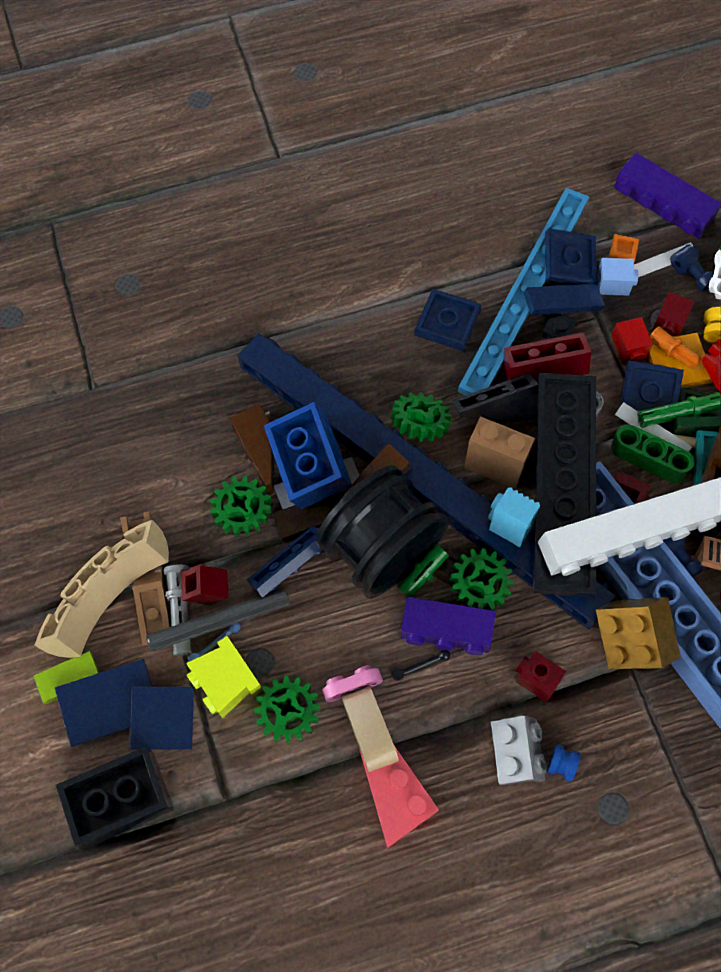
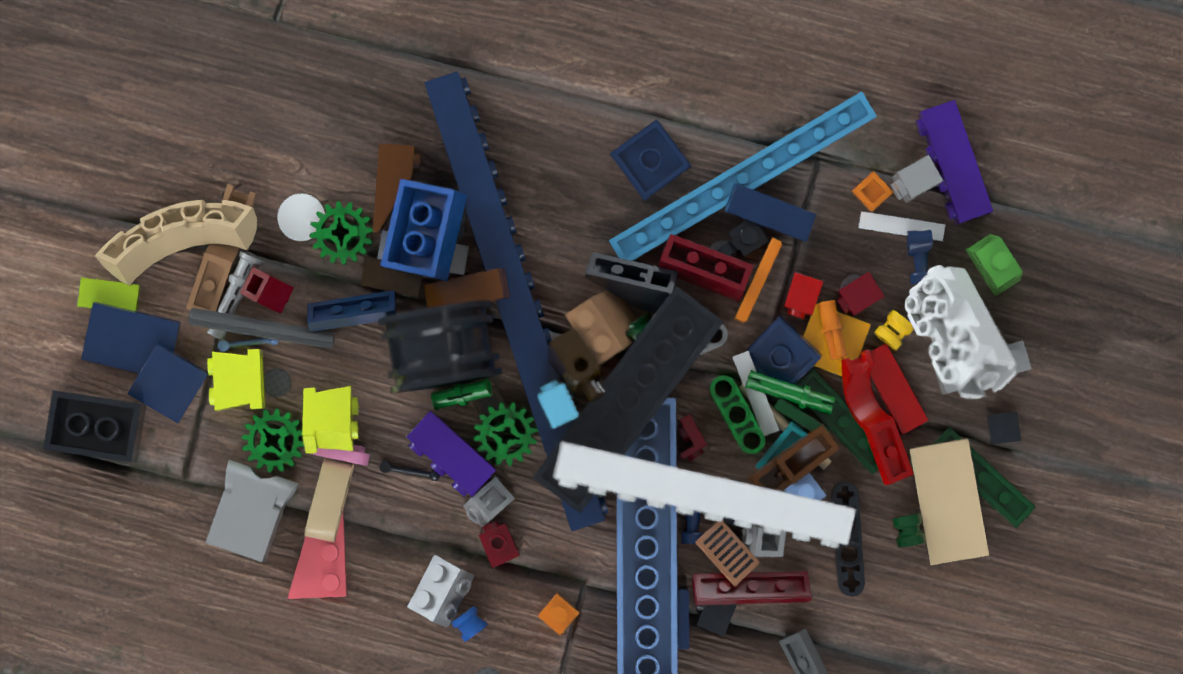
camera: 30 degrees right, 20 degrees up
green gear [391,392,452,442] -> none
dark blue tile [545,228,597,285] -> none
pearl gold brick [596,597,681,669] -> none
light blue brick [597,258,638,296] -> none
none -> light grey piece [205,459,299,562]
none -> white sticker [278,194,325,241]
none -> neon yellow hips [302,386,359,454]
none -> light grey bracket [463,477,515,527]
none -> orange brick [538,592,580,635]
none -> dark brown torso [548,327,605,402]
none -> dark green axle [626,312,653,341]
none -> orange tile [734,237,782,323]
none -> light grey brick [890,155,943,204]

